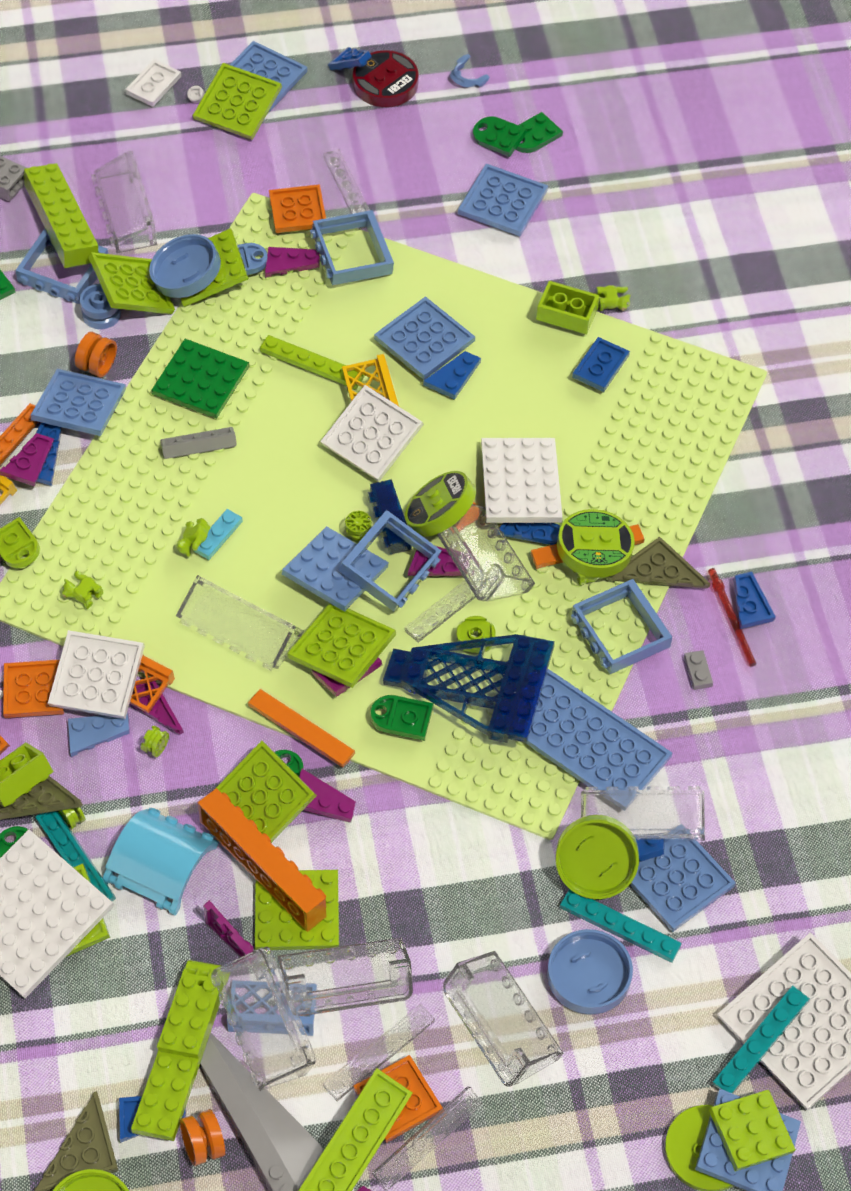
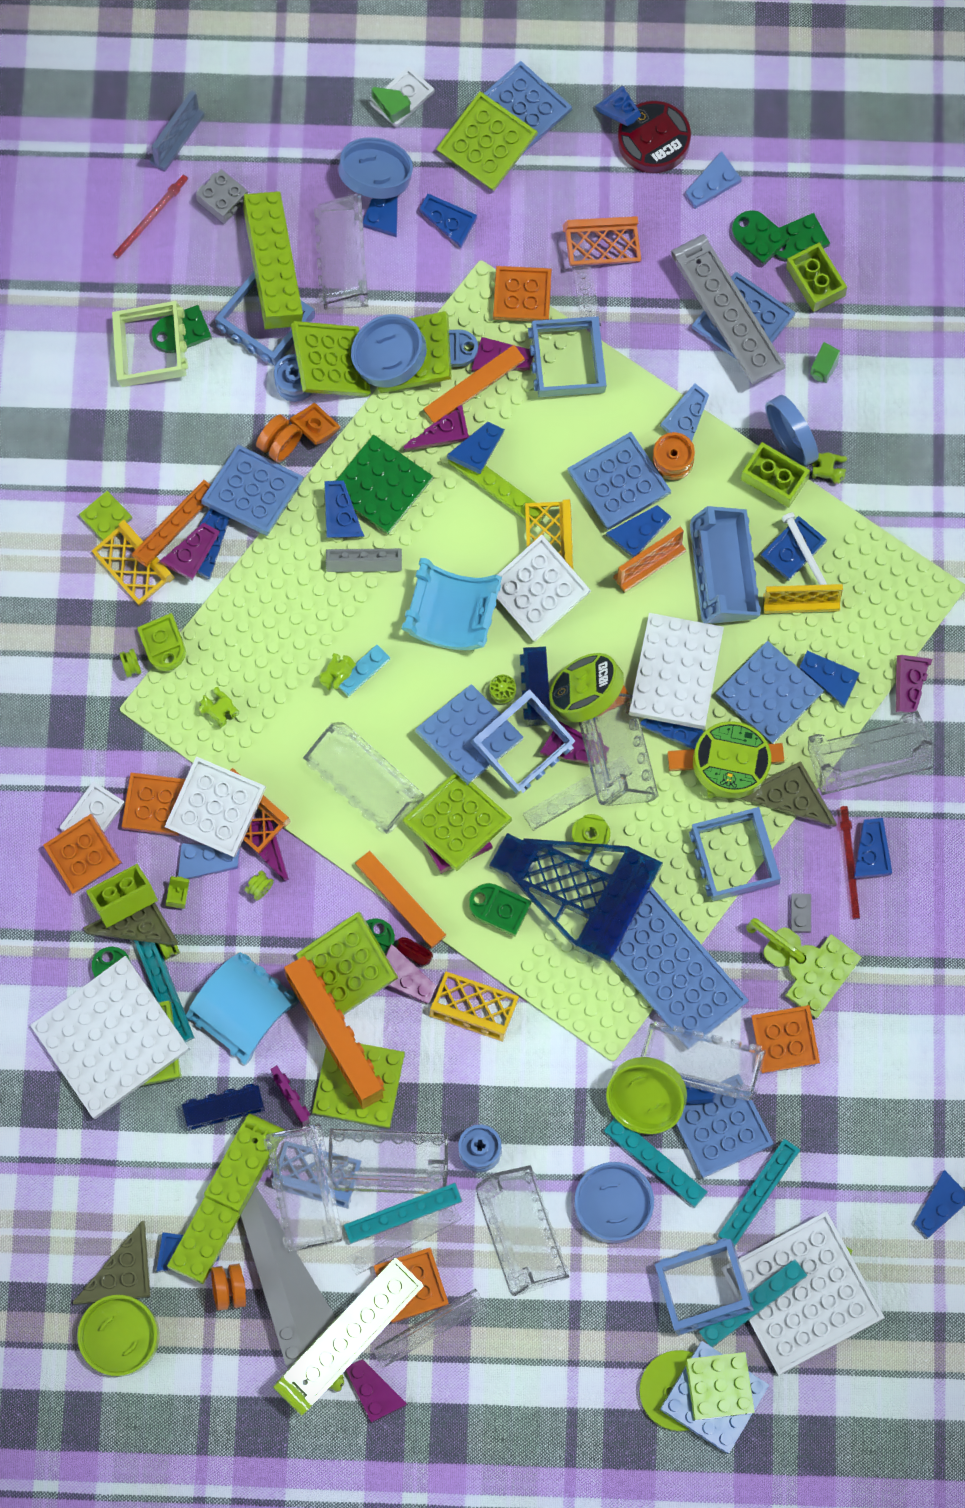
camera: 15 degrees right, 15 degrees up
white tile [187,86,205,103] -> none
medium blue helmet [450,54,490,88] -> none
none -> lime bracket [166,876,190,909]
none -> clear blue brick [182,1083,265,1131]
none -> orange slope [289,403,341,445]
none -> blue wing [324,480,364,538]
none -> medium blue piece [338,137,413,199]
none -> teal plate [344,1183,463,1244]
none -> blue wing [362,195,398,237]
none -> bright green slope [371,87,411,124]
none -> dark red plate [395,937,433,966]
none -> medium azure hinge [401,558,502,650]
none -> magenta wing [404,405,469,452]
none -> blue wing [420,194,477,248]
none -> orange tile [423,345,525,423]
none -> yellow fence [429,971,519,1042]
none -> blue wing [447,422,505,474]
none -> medium blue wheel [458,1124,502,1173]
none -> orange fence [562,216,642,266]
none -> orange fence [613,526,686,593]
none -> orange wheel [653,432,695,480]
none -> medium blue window [655,1238,754,1336]
none -> medium blue wing [660,383,709,442]
none -> light grey hinge [671,234,786,385]
none -> medium blue wing [685,151,742,209]
none -> medium blue windscreen [690,506,761,624]
none -> medium blue plate [716,641,824,744]
none -> teal plate [718,1139,801,1246]
none -> lime plate [746,918,862,1019]
none -> orange plate [751,1005,820,1074]
none -> yellow fence [763,584,843,614]
none -> medium blue piece [765,395,819,467]
none -> white bar [782,512,827,585]
none -> lime brick [786,242,847,312]
none -> blue wing [799,650,860,708]
none -> clear windscreen [808,711,933,795]
none -> bright green slope [810,342,840,383]
none -> magenta wing [896,655,933,714]

